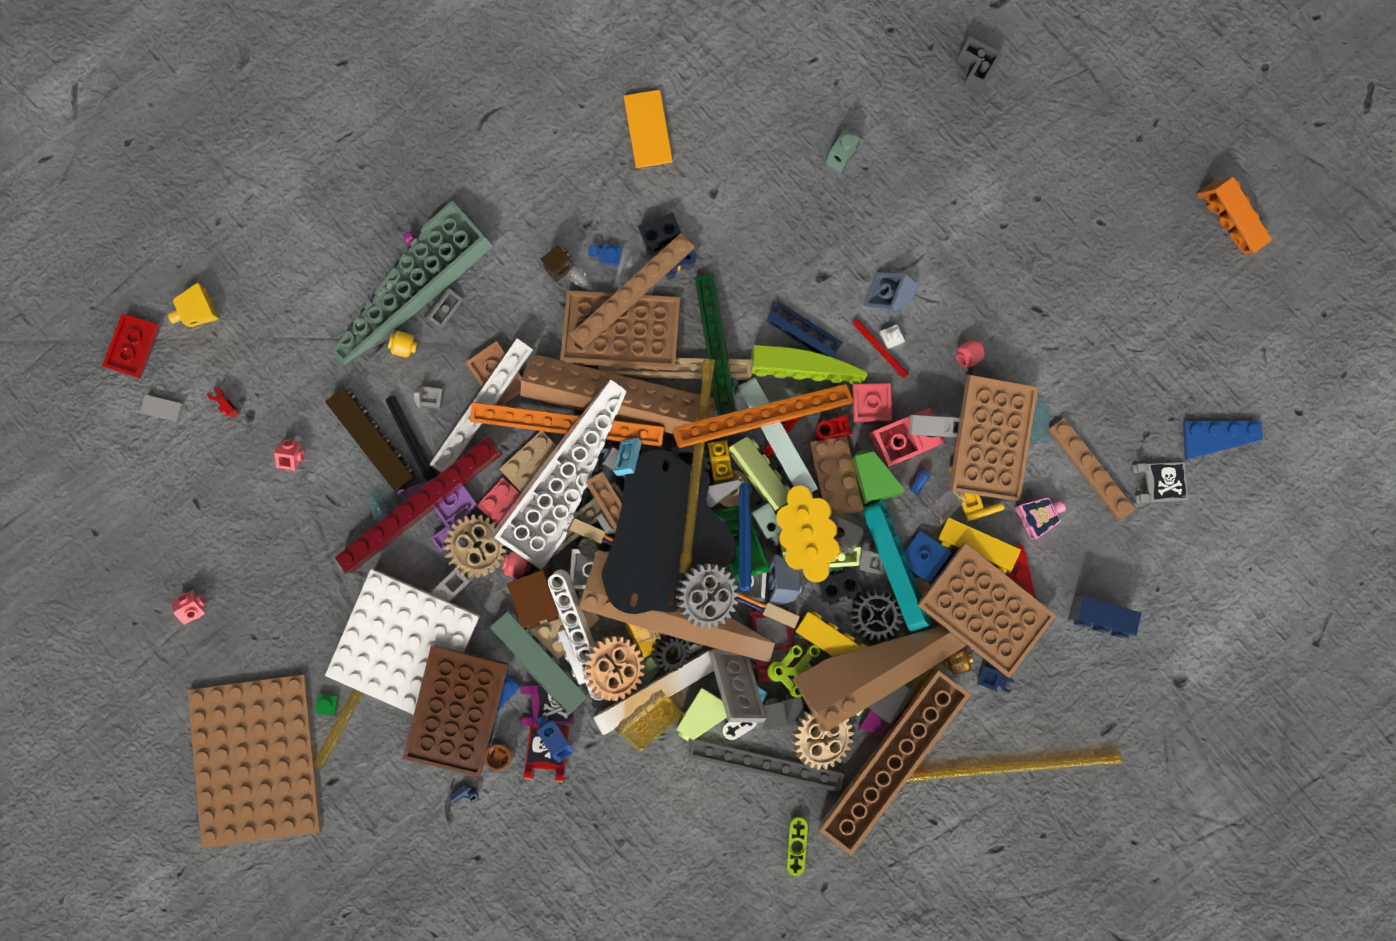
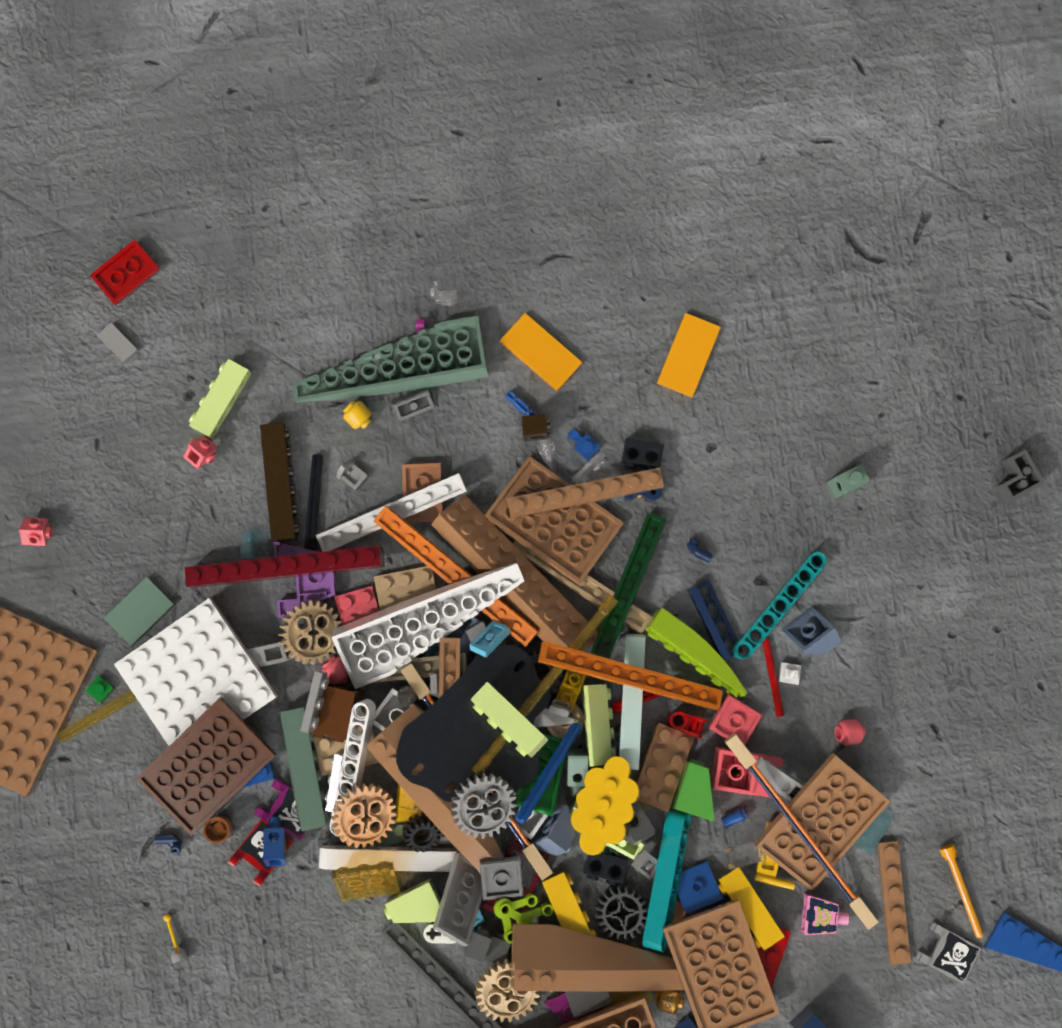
camera: 25 degrees right, 0 degrees up
yellow torso [167,283,219,327] -> none
red plate [207,386,240,418] -> none
none -> sand green tile [104,577,175,646]
none -> hinge [163,914,188,964]
none -> yellowish green brick [189,359,251,440]
none -> light grey plate [300,670,329,733]
none -> clear bracket [430,281,458,306]
none -> yellowish green brick [470,682,548,758]
none -> tile [480,856,523,900]
none -> light orange tile [499,313,582,392]
none -> blue axle [505,390,538,416]
none -> light grey tile [549,699,572,718]
none -> dark blue arm [687,538,713,563]
none -> piece [725,733,879,930]
none -> teal beam [732,552,827,660]
none -> light orange piece [939,844,983,938]

